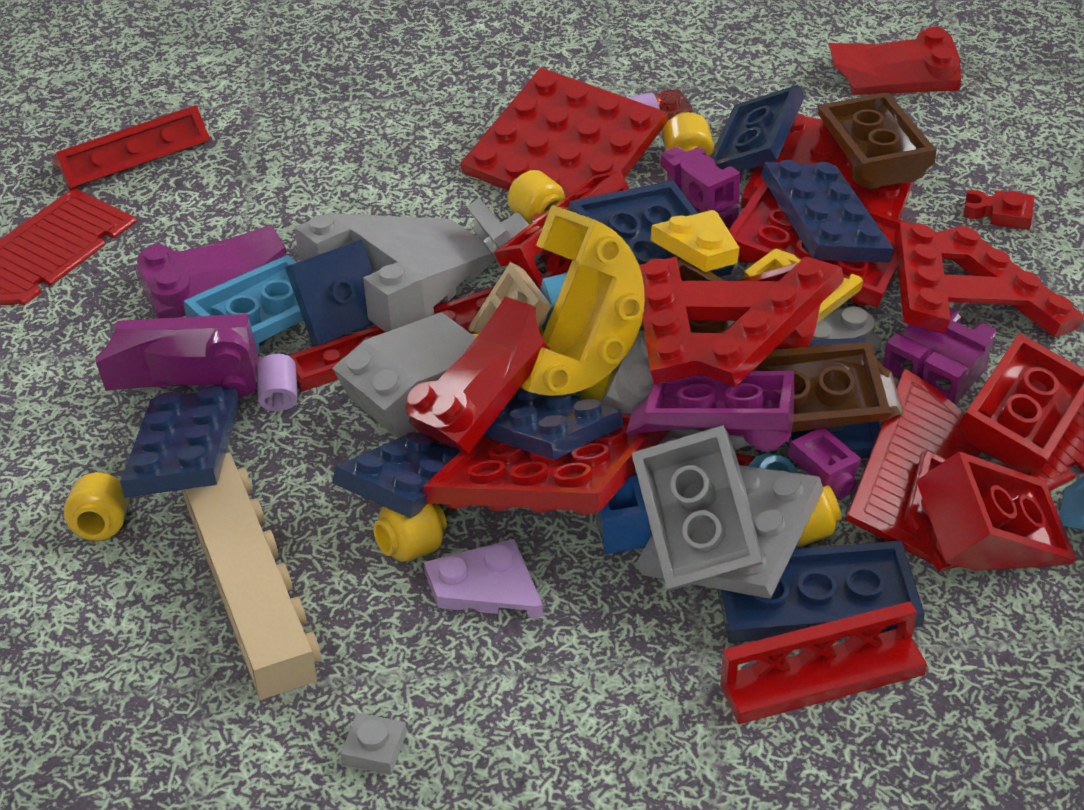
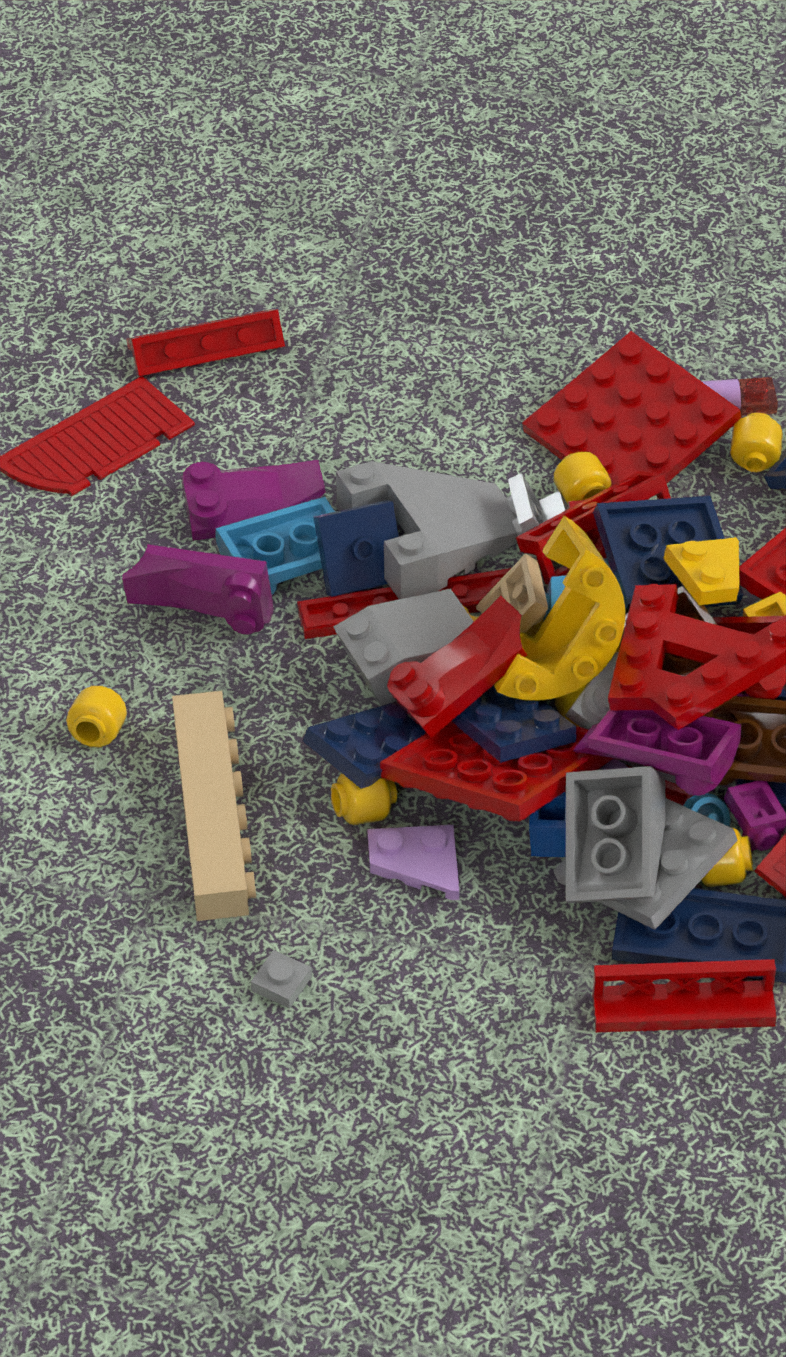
camera: 15 degrees right, 5 degrees up
dark blue plate [120,386,240,498] -> none
lavender piece [257,354,298,411] -> none
magenta hips [661,146,740,230] -> none

